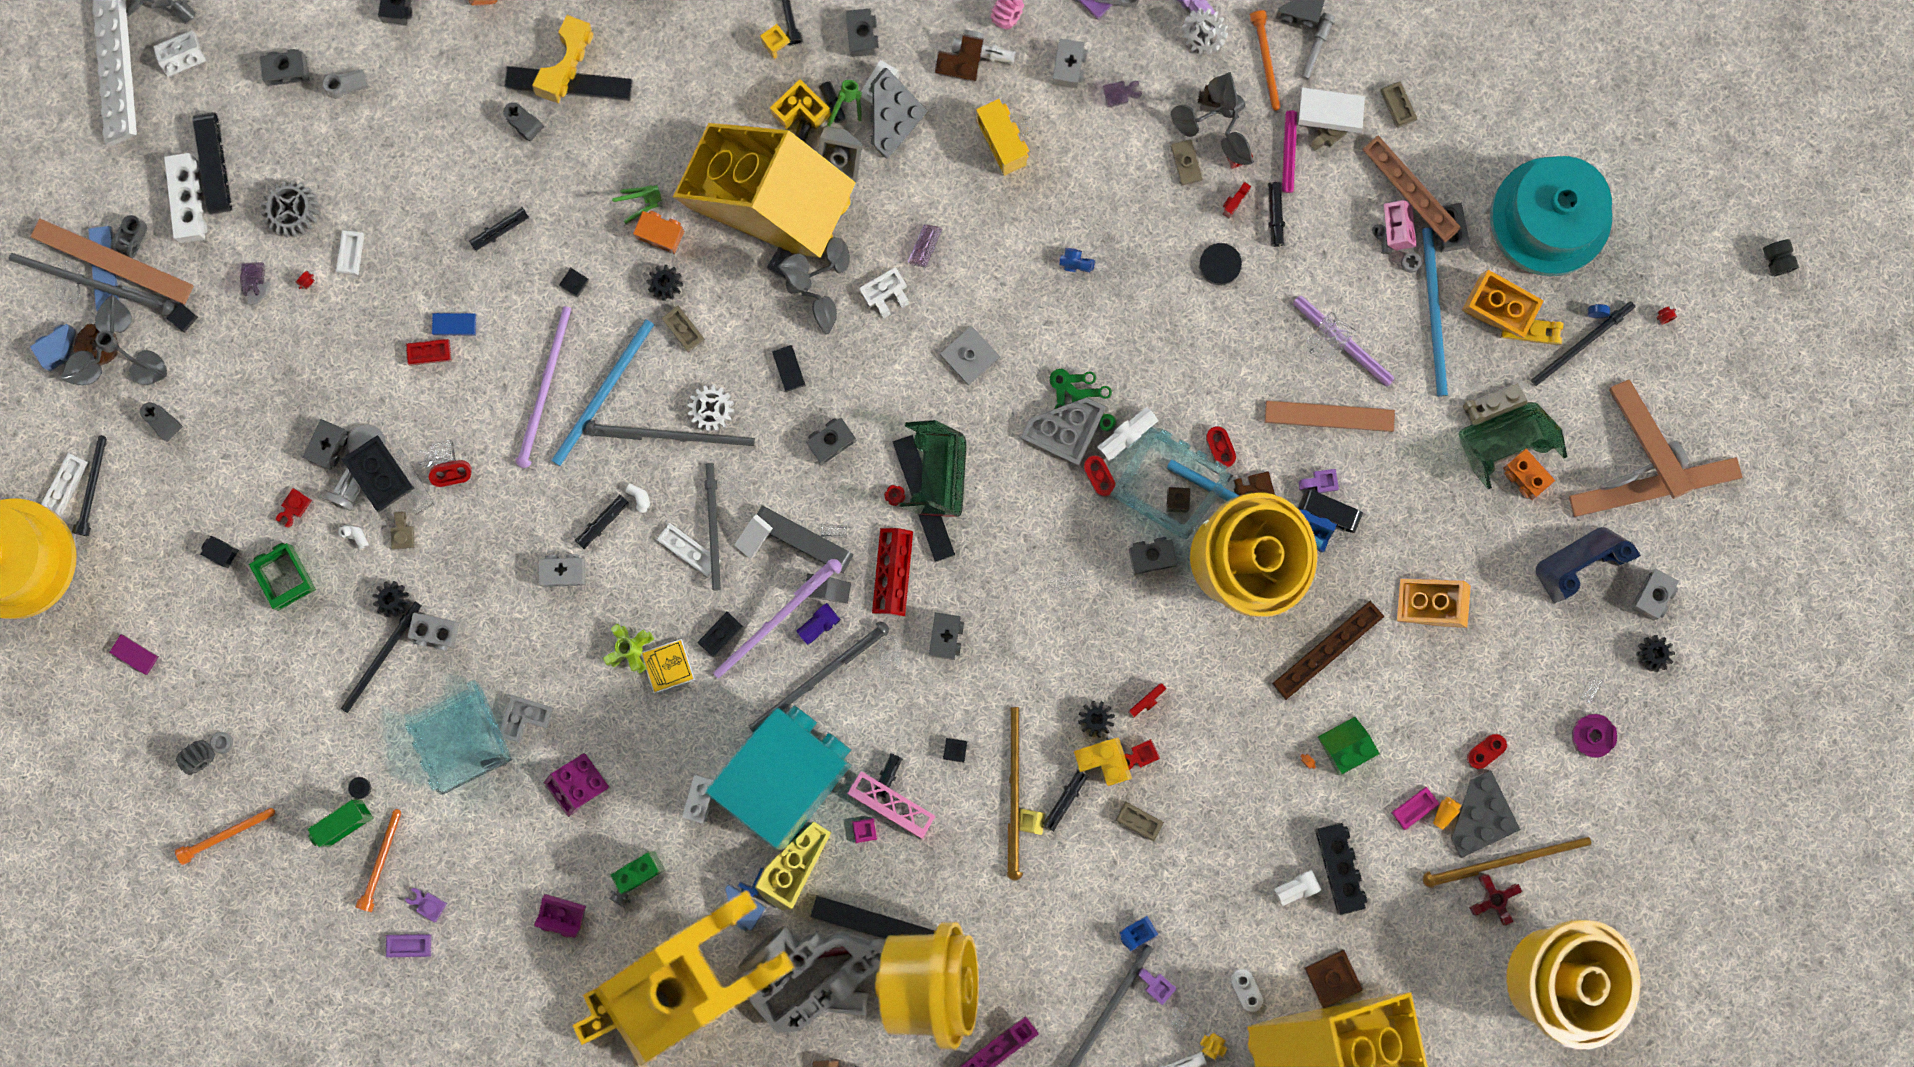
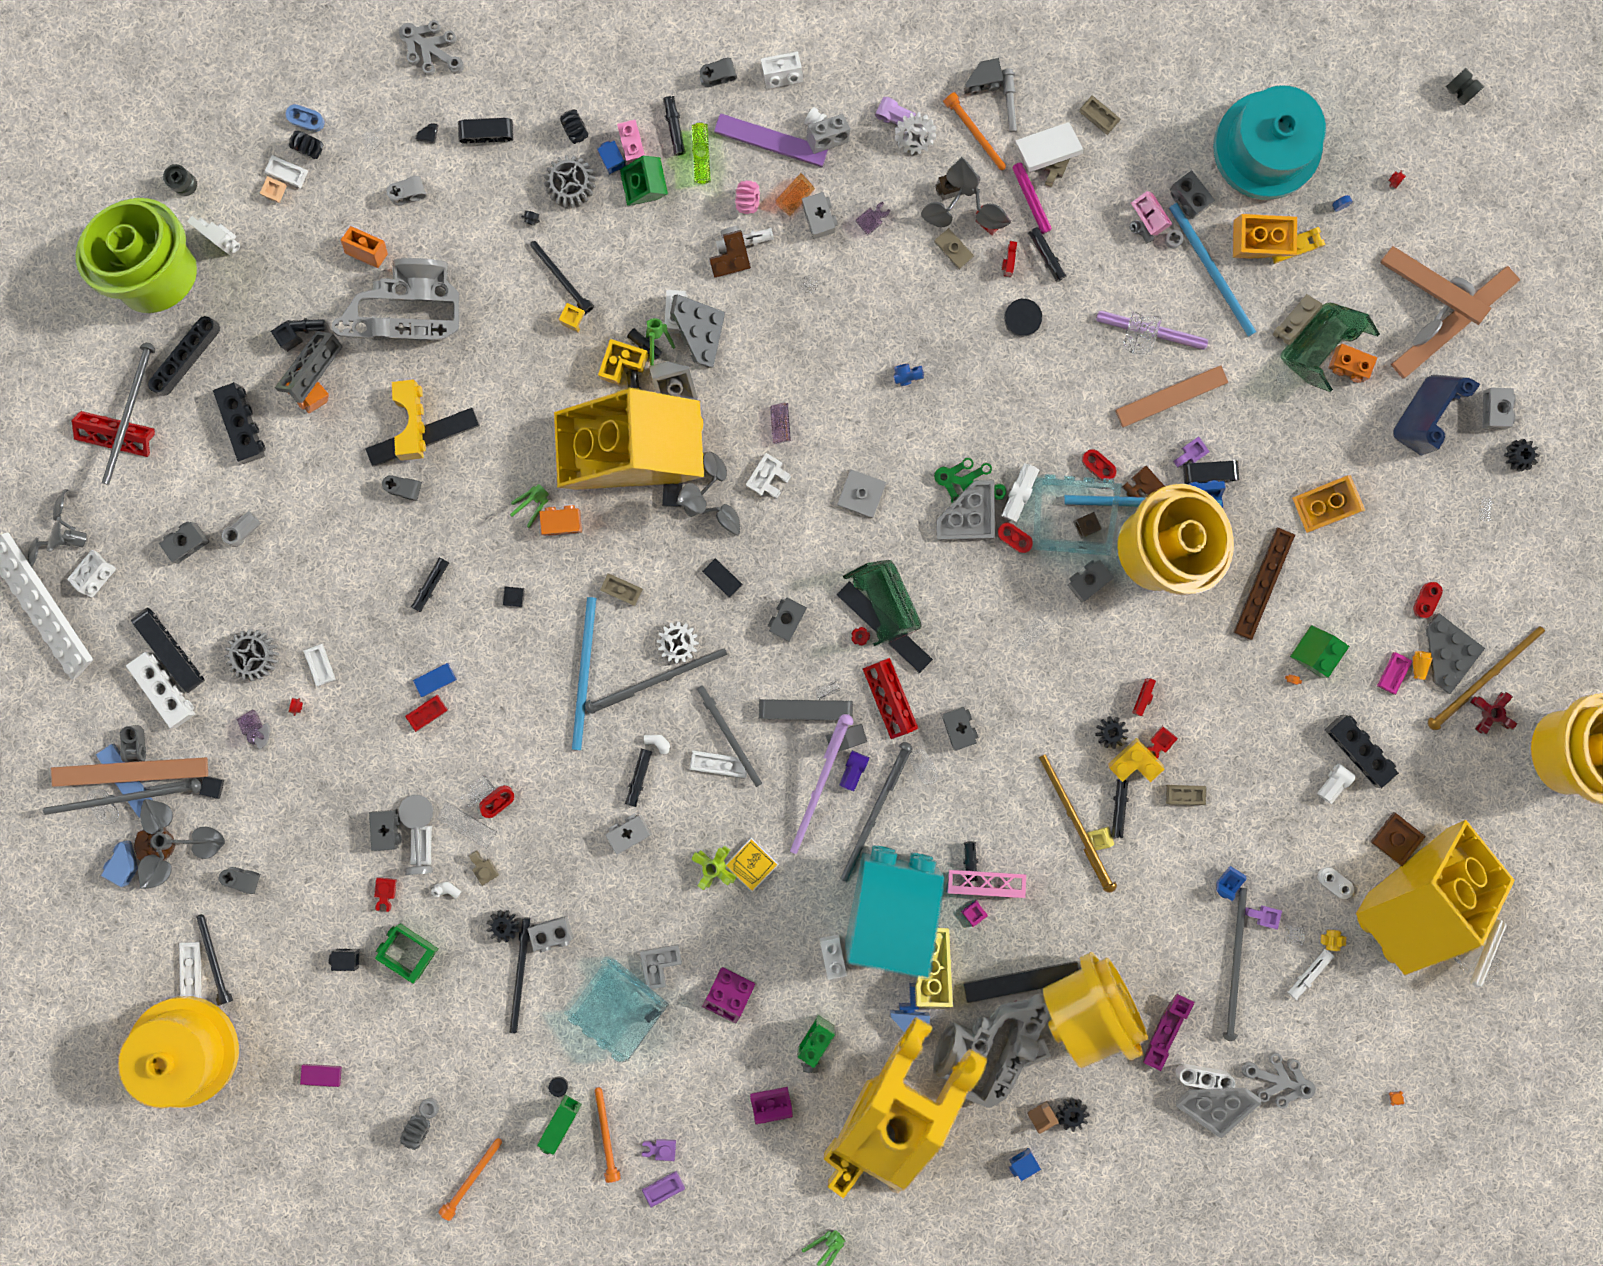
camera: 30 degrees left, 5 degrees up
black plate [341,435,415,513] -> none
lavender bar [515,306,571,468] -> none
black gear [647,264,683,301] -> none
black plate [697,611,743,658] -> none
white tile [734,514,773,559] -> none
dark grey brick [846,8,879,57] -> none
black plate [943,738,968,763] -> none
yellow brick [976,99,1029,176] -> none
nougat tile [1362,135,1461,243] -> none
black bar [1531,301,1636,386] -> none
magenta plate [1572,714,1618,758] -> none
none -> clear orange slope [776,173,815,217]

